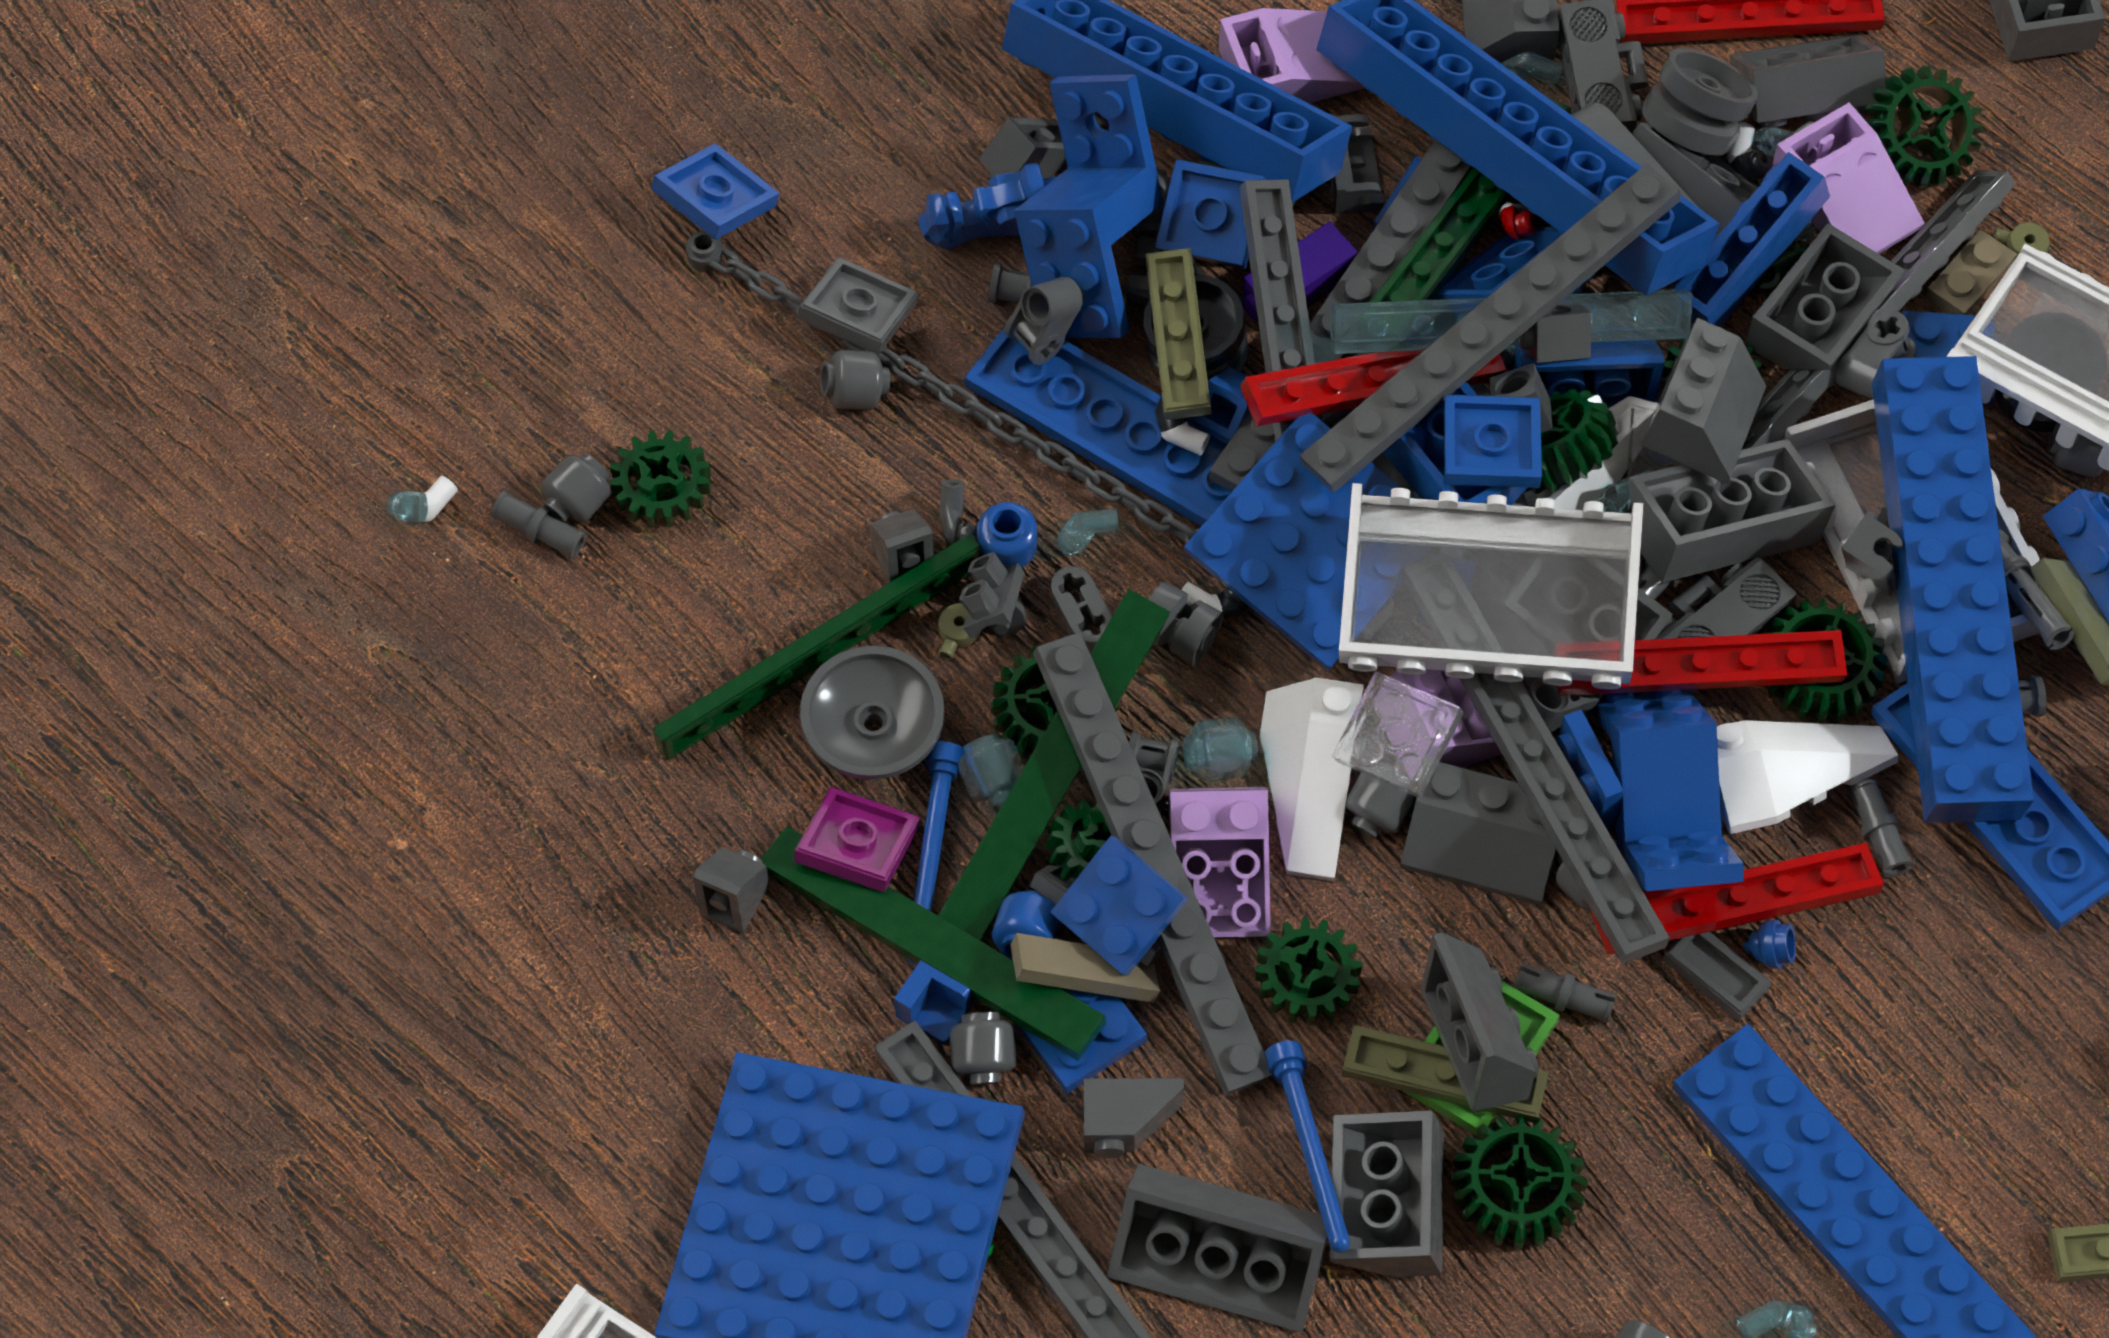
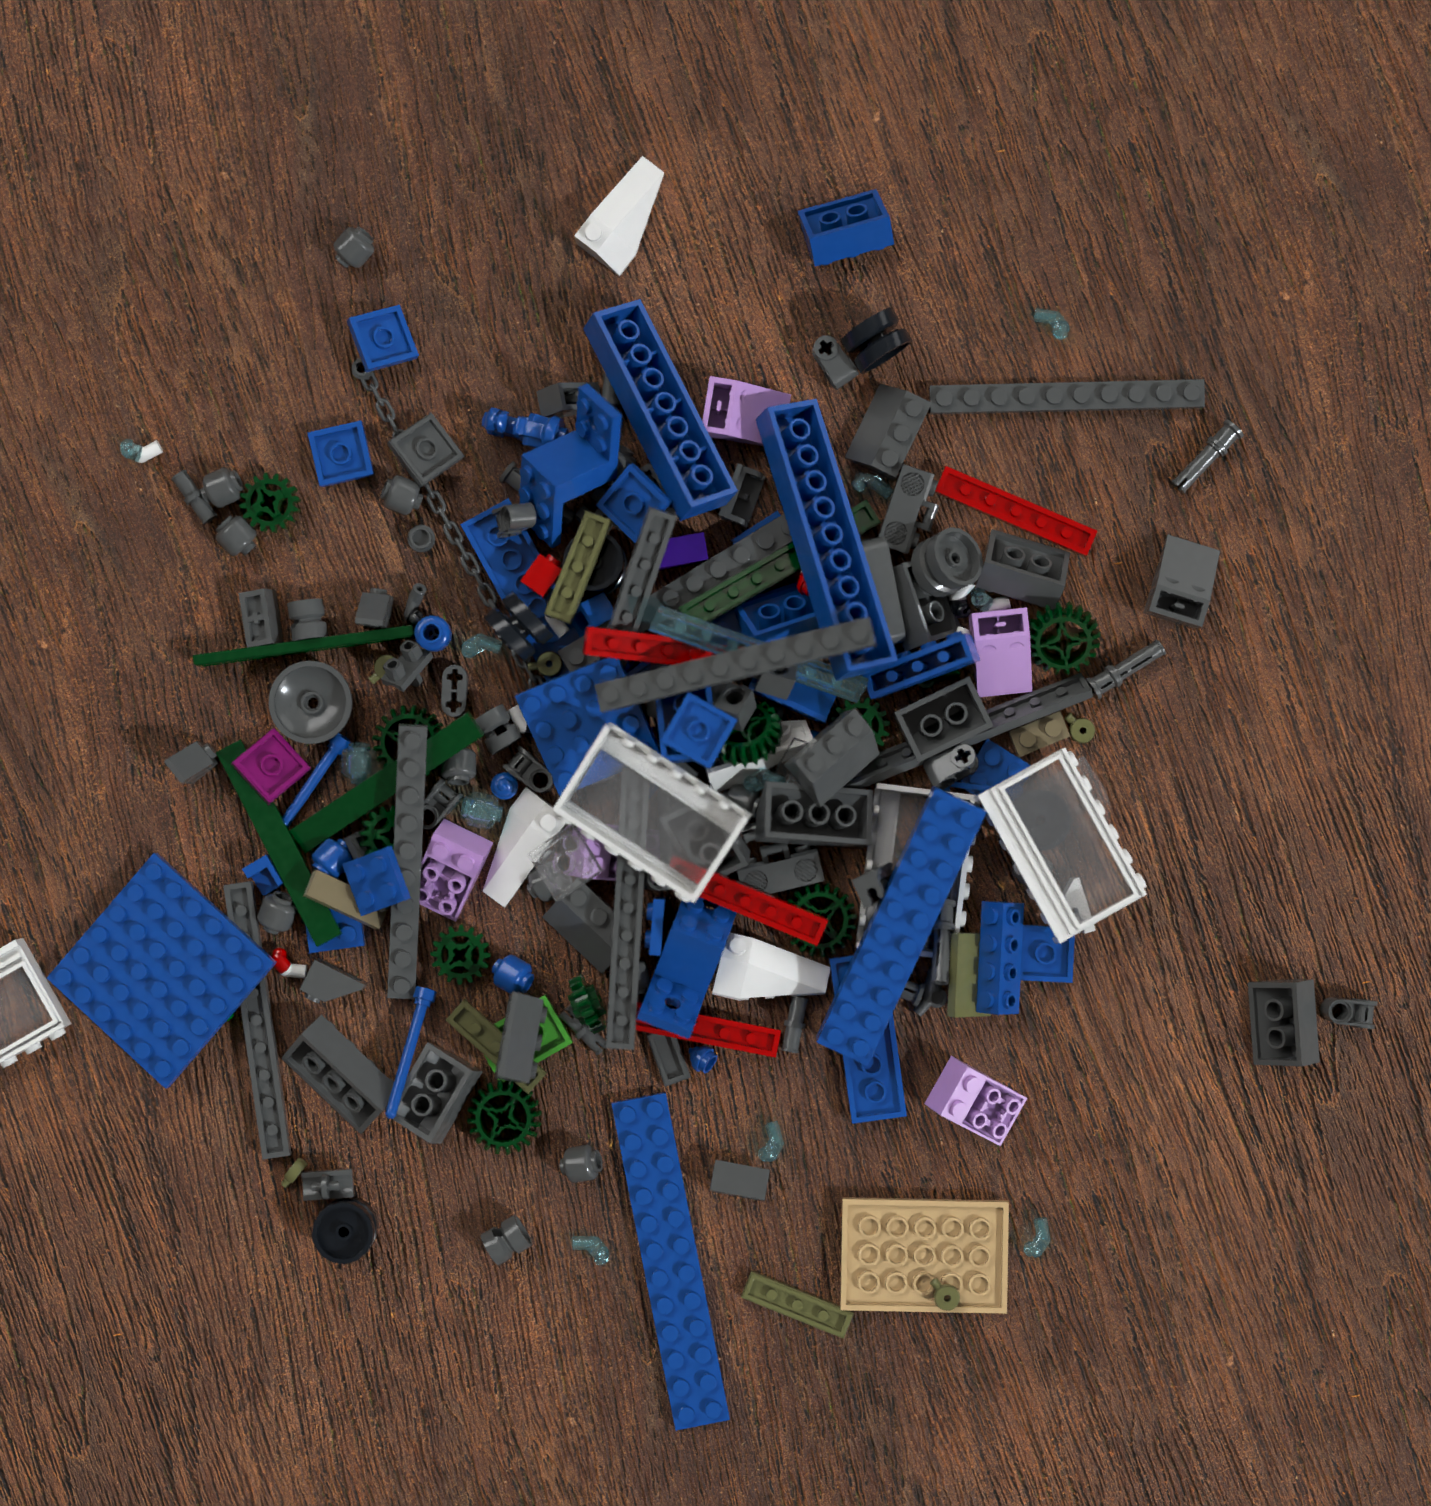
camera: 25 degrees right, 25 degrees up
none -> dark grey head [215,515,257,556]
none -> dark grey hinge [238,588,284,648]
none -> arm [271,948,308,979]
none -> dark grey wheel [287,598,328,641]
none -> blue plate [308,420,375,488]
none -> dark grey head [333,226,375,268]
none -> dark grey plate [408,525,436,552]
none -> dark grey head [440,748,476,785]
none -> black wheel [484,591,554,662]
none -> blue plate [491,772,518,800]
none -> blue head [492,954,534,994]
none -> dark grey piece [502,745,554,793]
none -> red brick [520,554,562,599]
none -> olive piece [528,651,563,677]
none -> dark grey head [559,1145,603,1183]
none -> dark green gear [568,974,607,1034]
none -> dark grey hinge [709,1160,770,1201]
none -> clear light blue arm [758,1120,784,1162]
none -> dark grey animal [913,964,947,1017]
none -> dark grey pin [1085,639,1166,700]

